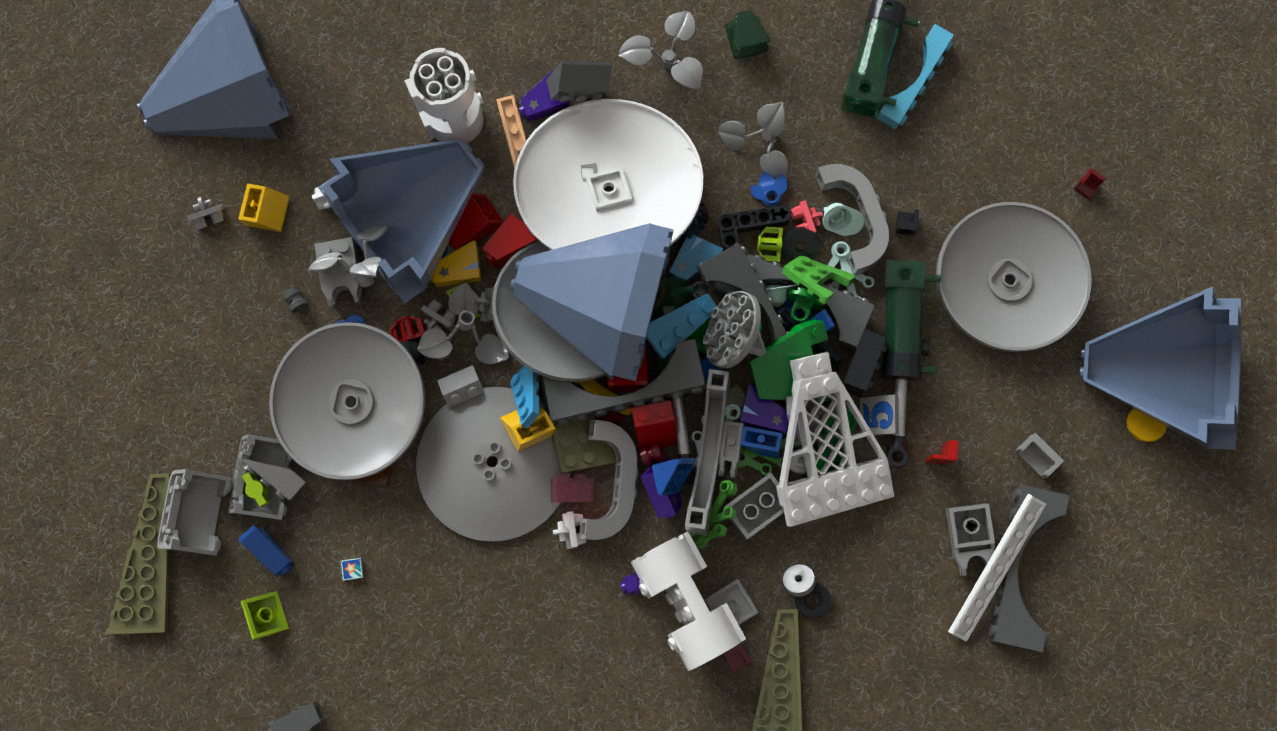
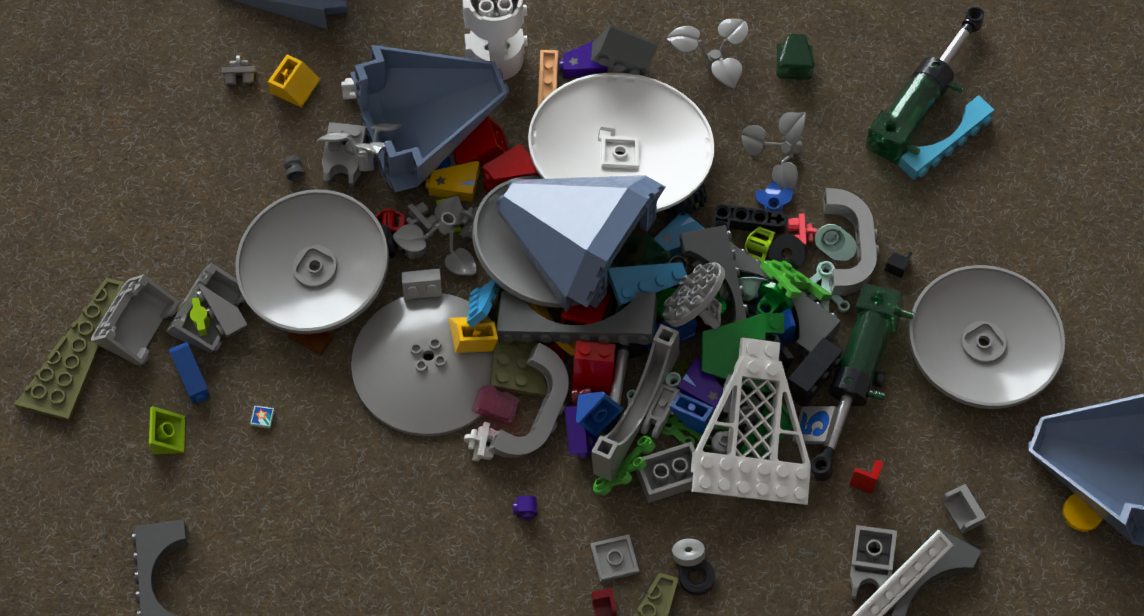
camera: 15 degrees right, 15 degrees down
white cylinder [631,532,746,671] -> none
dark red panel [1073,168,1106,200] -> none

